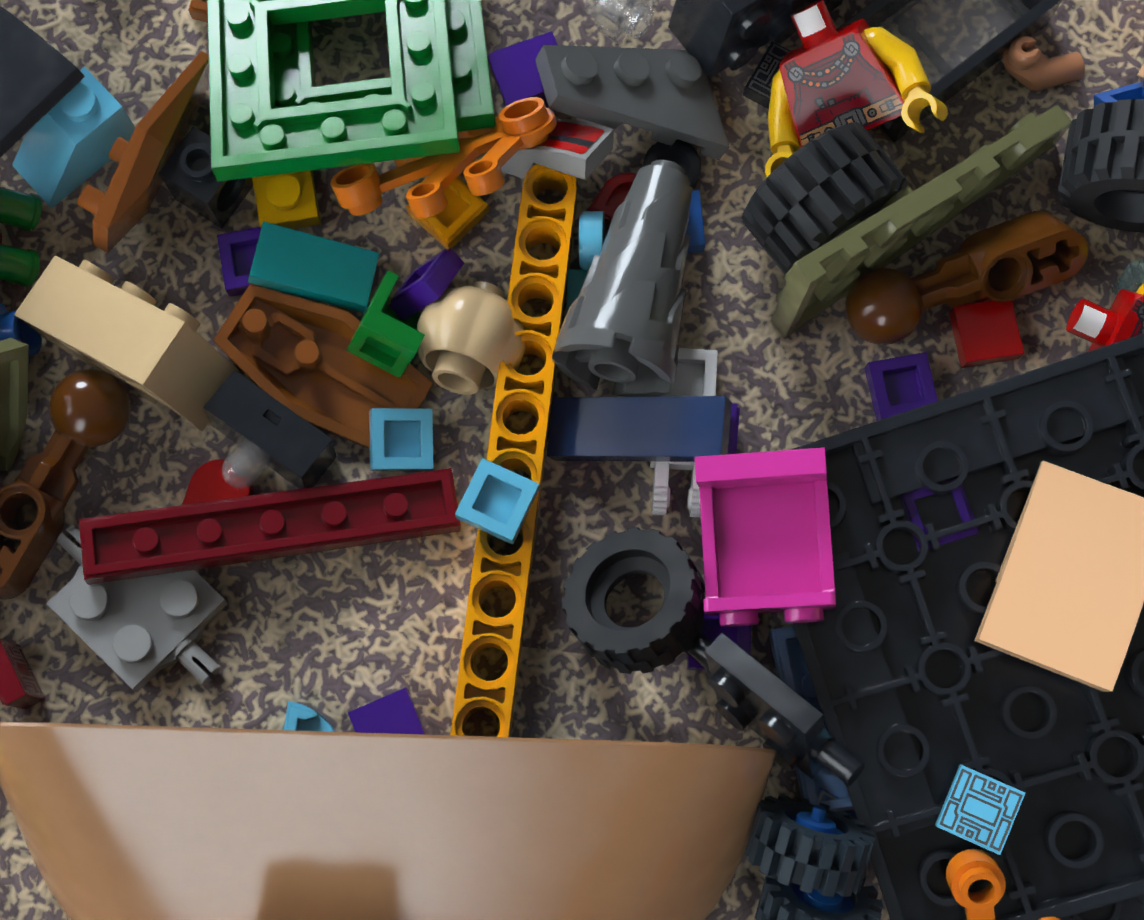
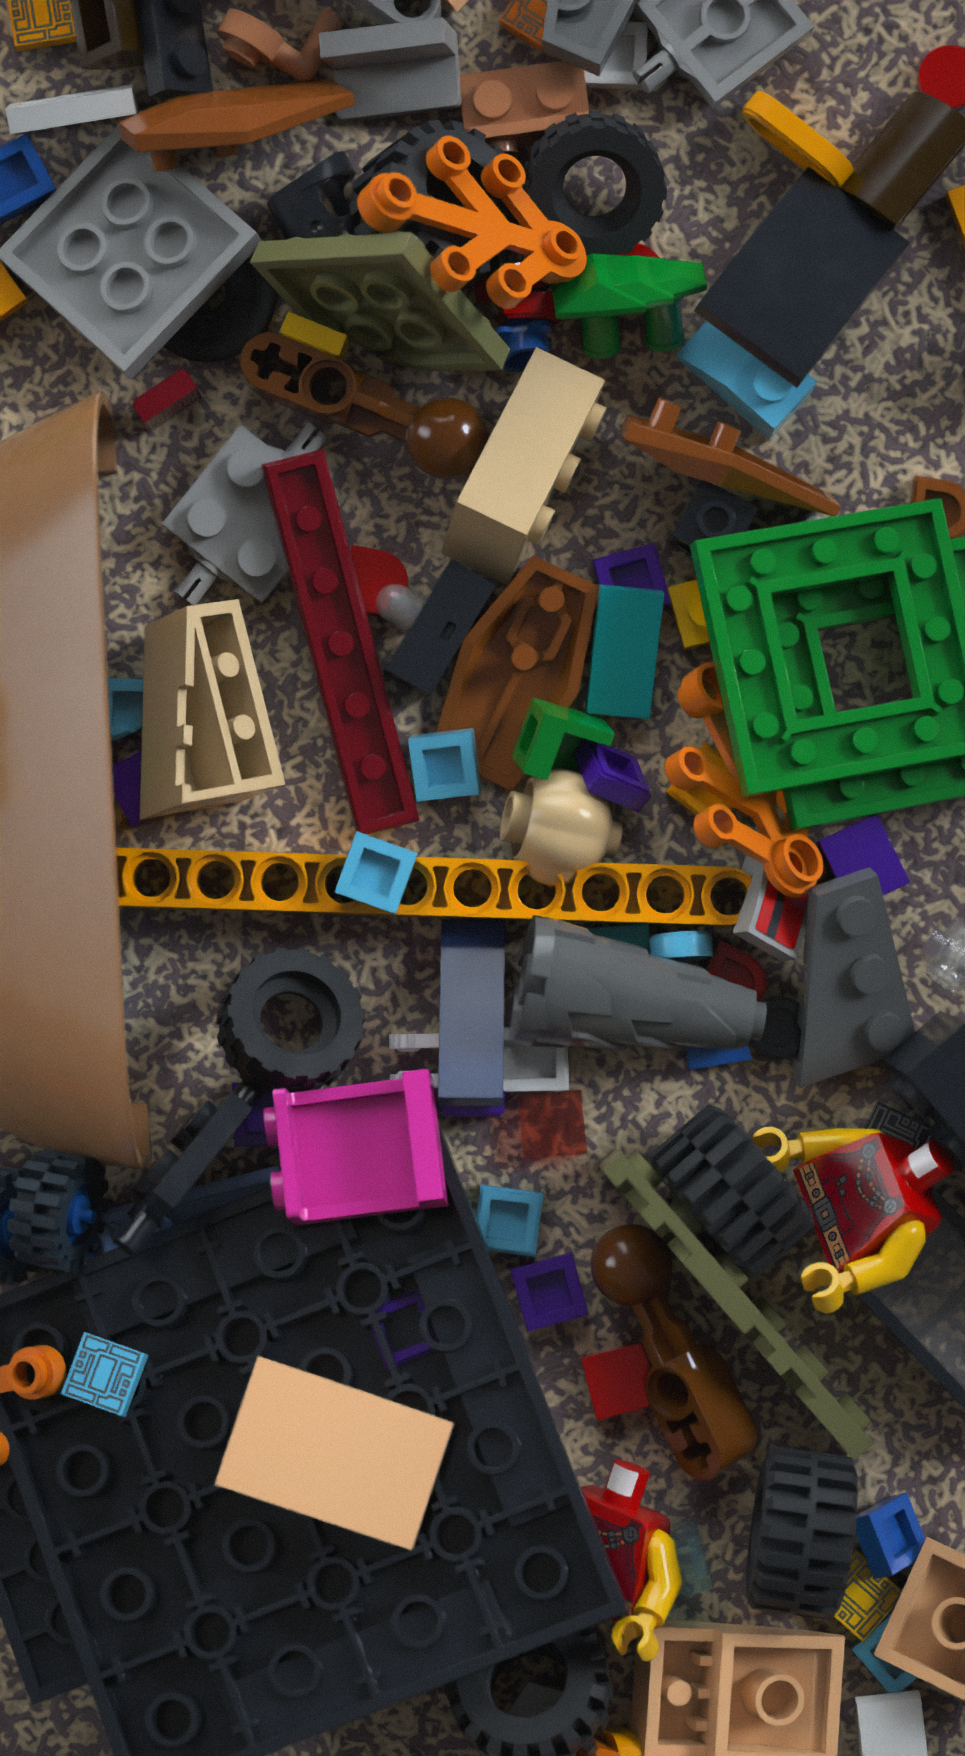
camera: 90 degrees right, 10 degrees up
nougat arm [1003,36,1085,91] -> none
none -> tan wedge [140,599,286,820]
none -> medium azure tile [476,1184,544,1257]
none -> clear red tile [517,1089,587,1160]

